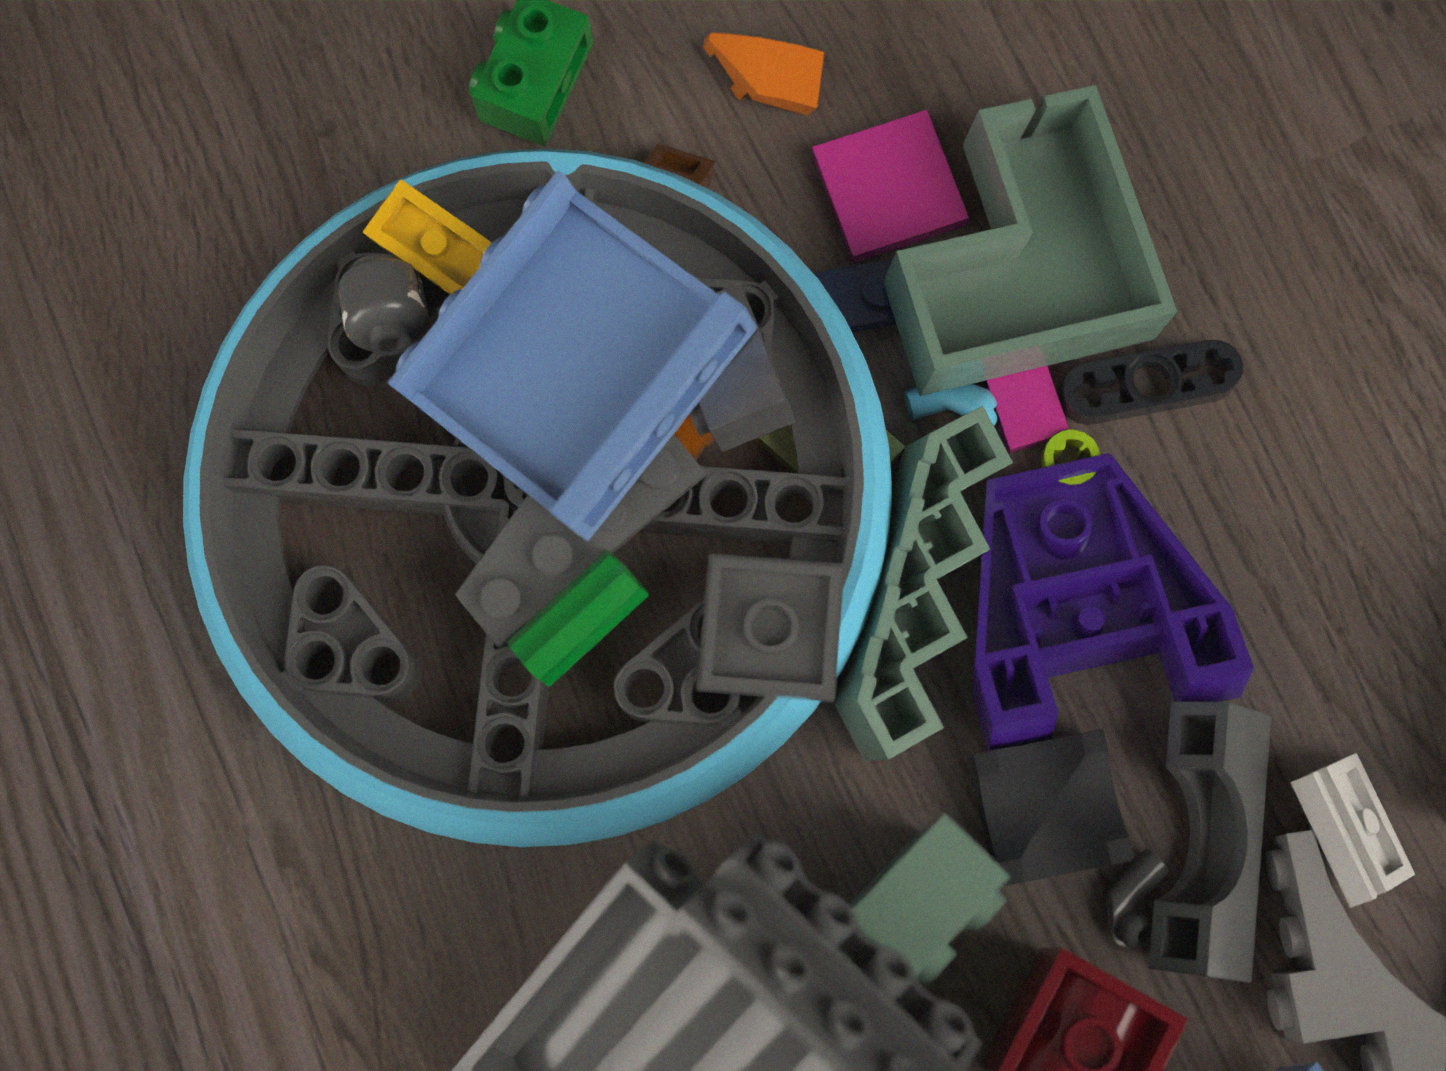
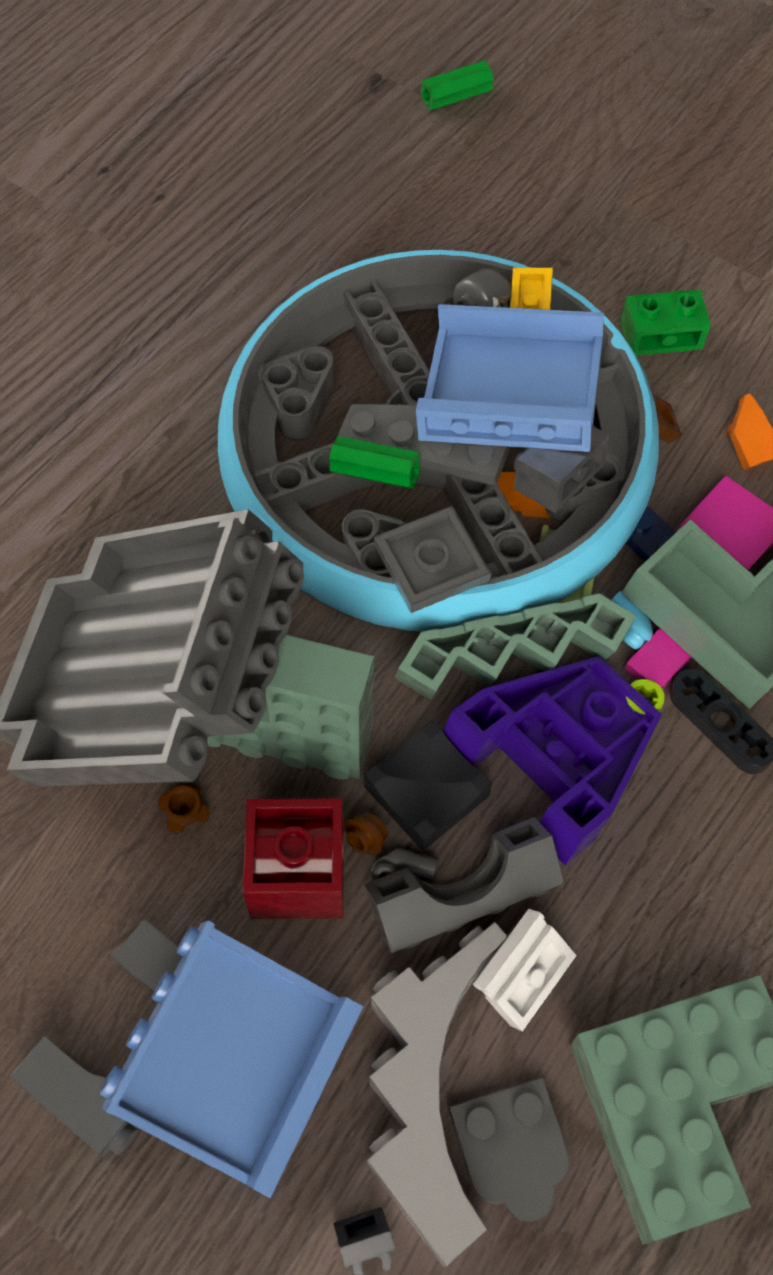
camera: 55 degrees right, 15 degrees down
none -> reddish brown plate [344,812,388,855]

